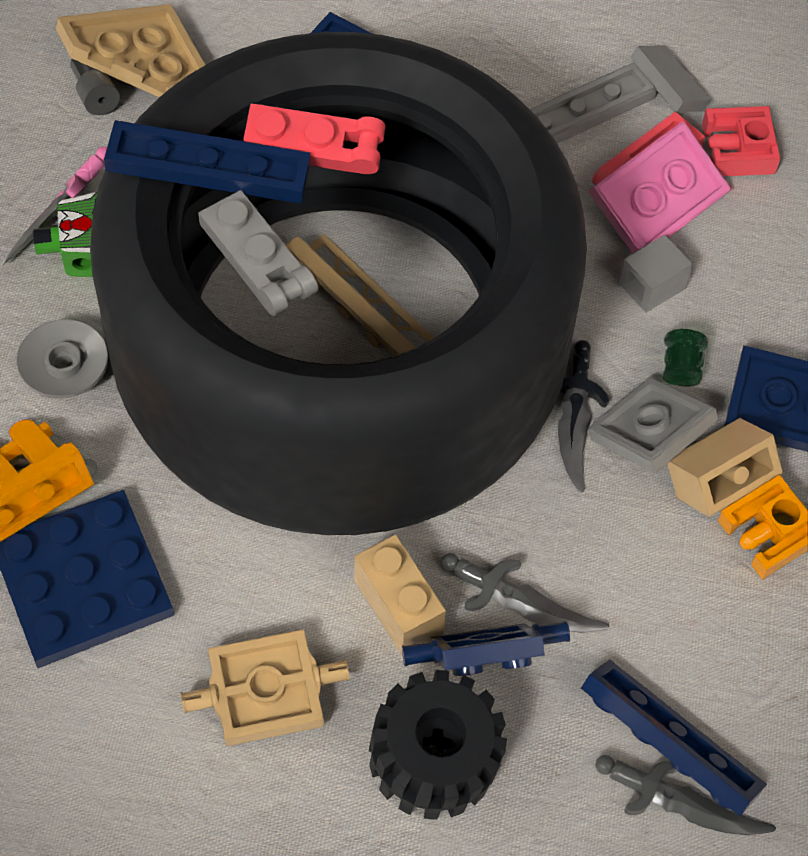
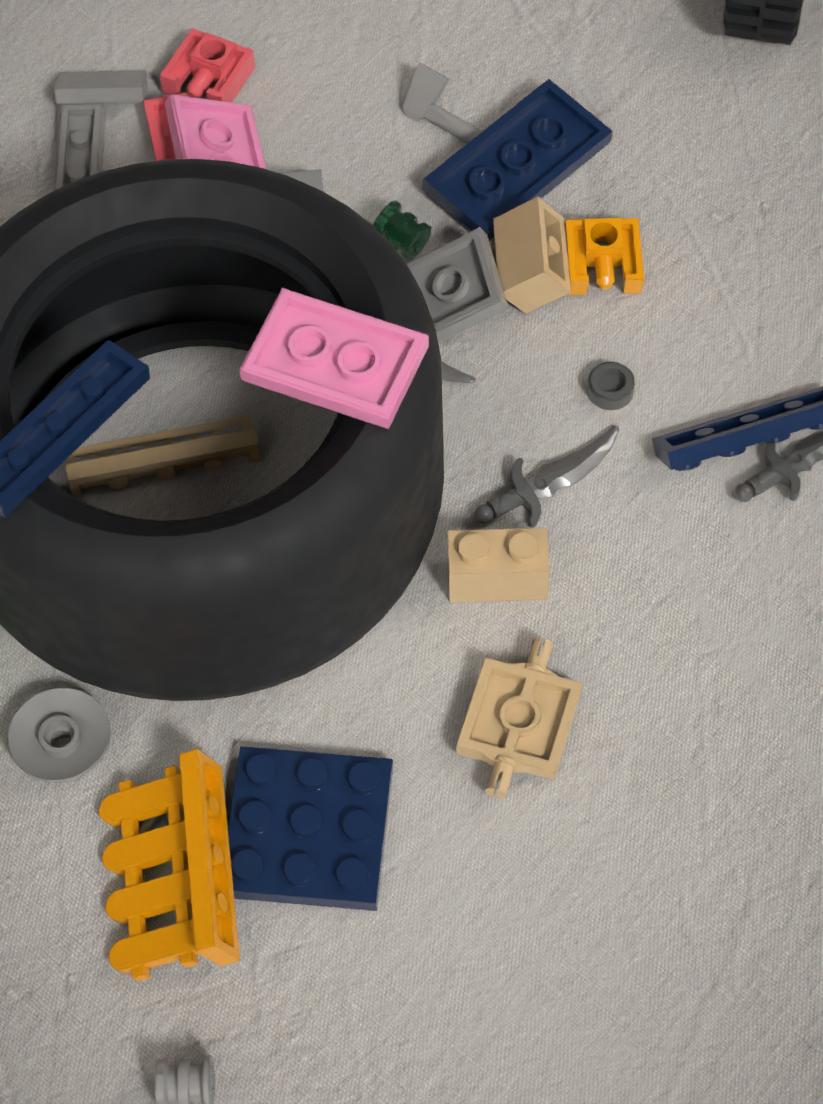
camera: 55 degrees left, 0 degrees up
light grey plate [198,190,318,316] -> none
coral plate [243,103,386,174] -> none
black wheel [369,670,507,820] -> none
dark blue plate [401,621,570,676] -> none
none -> bright pink tile [239,288,429,429]
none -> dark grey tile [587,362,635,410]

